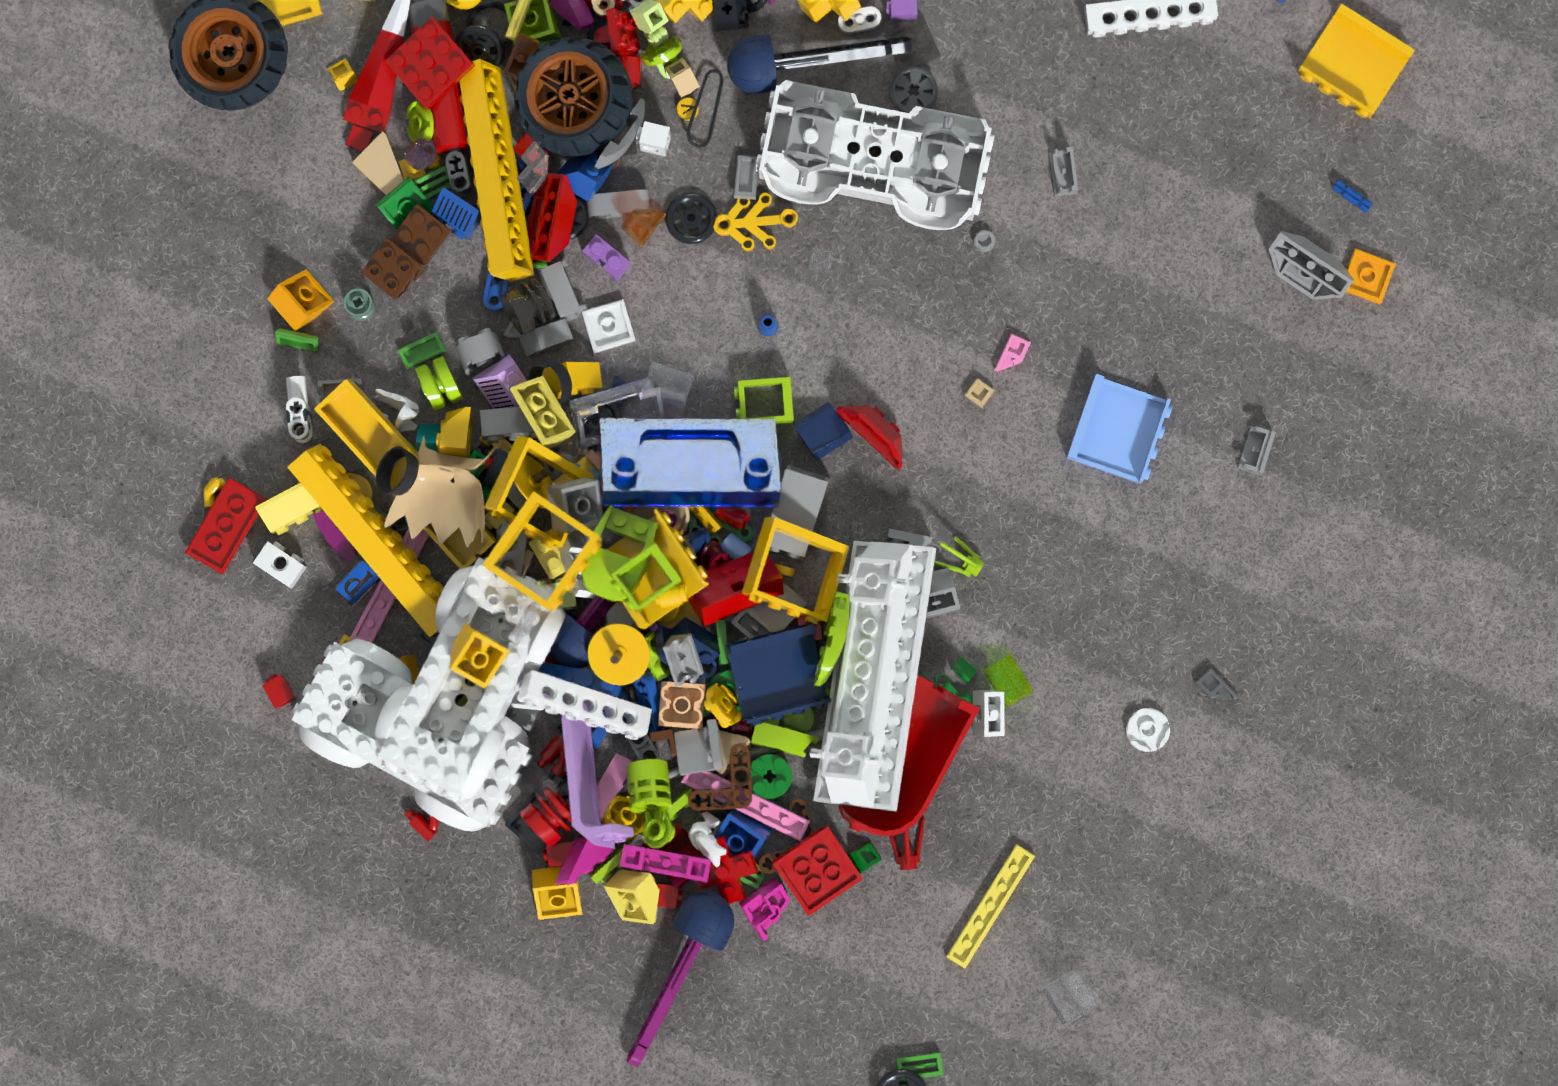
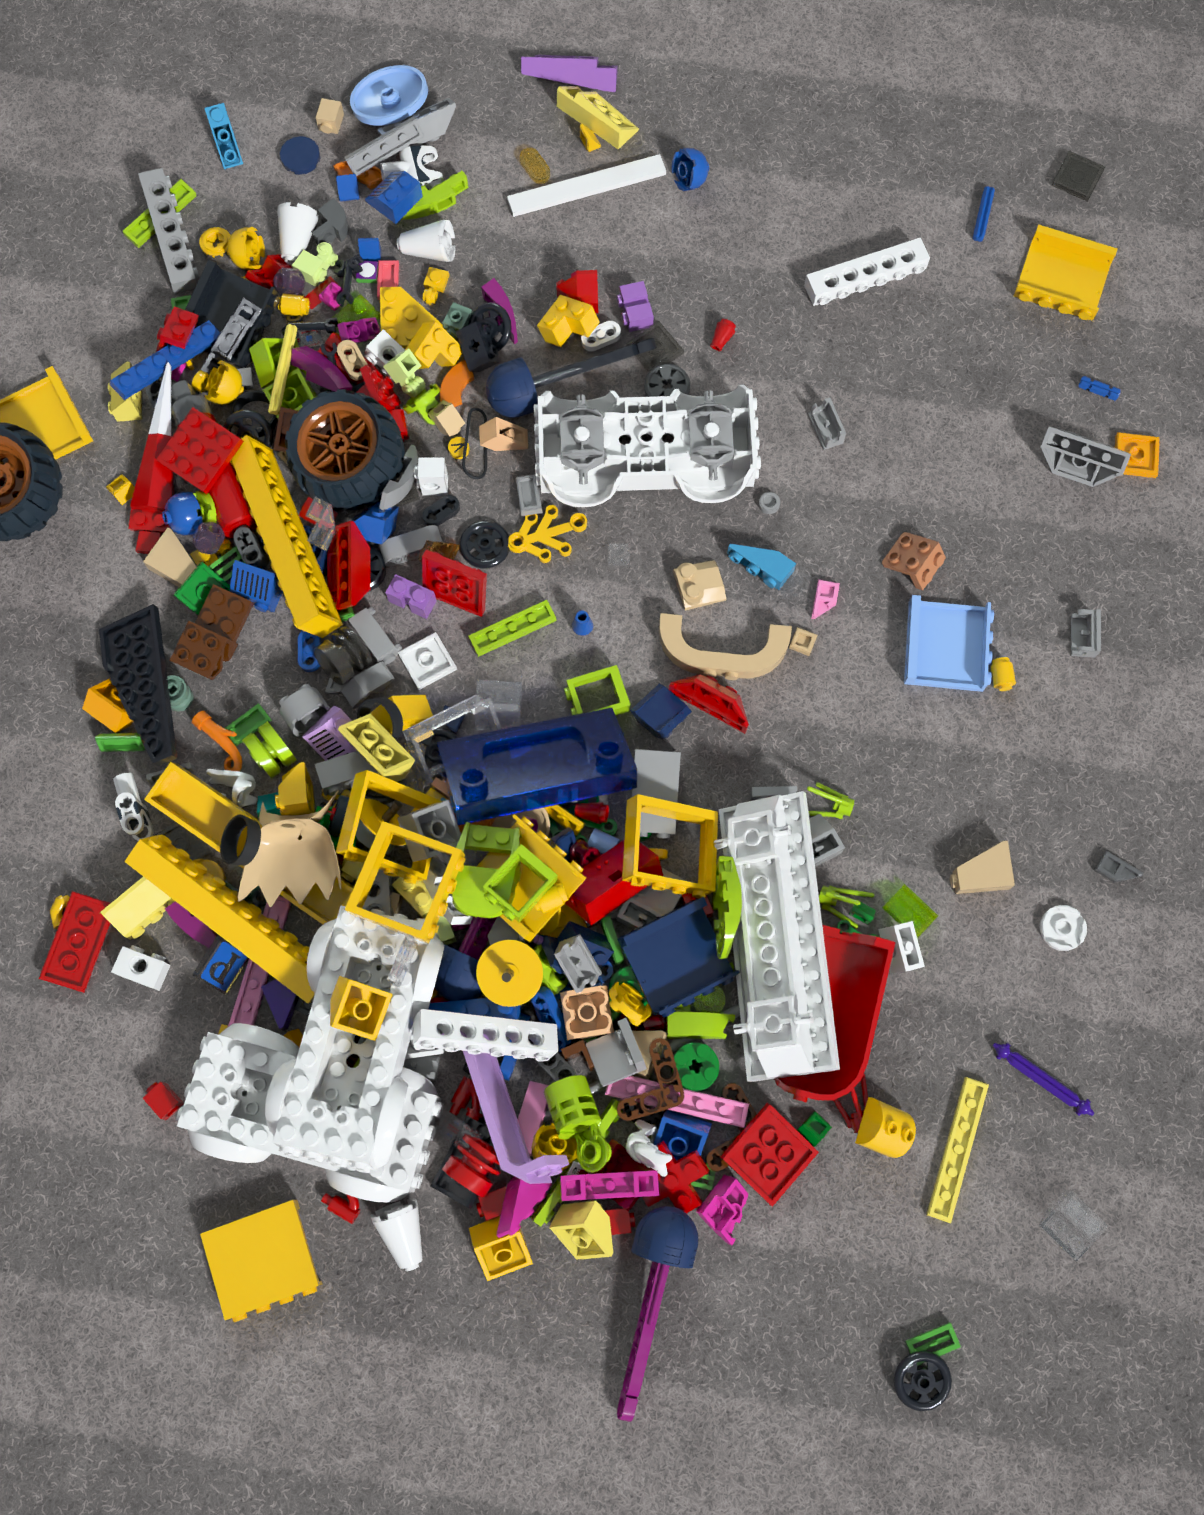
camera: 15 degrees left, 10 degrees down
none -> black wing [99,604,178,767]
none -> blue cylinder [162,492,203,536]
none -> orange plant [192,710,242,772]
none -> yellow panel [200,1200,322,1323]
none -> dark purple slope [261,979,299,1031]
none -> white cone [370,1199,423,1271]
none -> red plate [422,550,487,617]
none -> black beam [423,495,460,526]
none -> orange tile [440,360,474,407]
none -> lime plate [468,600,557,657]
none -> light nougat slope [479,417,528,451]
none -> tan arch [659,613,792,680]
none -> tan slope [673,560,726,611]
none -> red cone [710,318,736,352]
none -> dark azure slope [727,544,796,590]
none -> lime plant [819,885,875,928]
none -> yellow brick [855,1097,916,1158]
none -> nougat bracket [882,532,946,590]
none -> tan slope [950,841,1015,894]
none -> yellow brick [990,657,1016,691]
none -> dark purple wheel [993,1043,1094,1116]

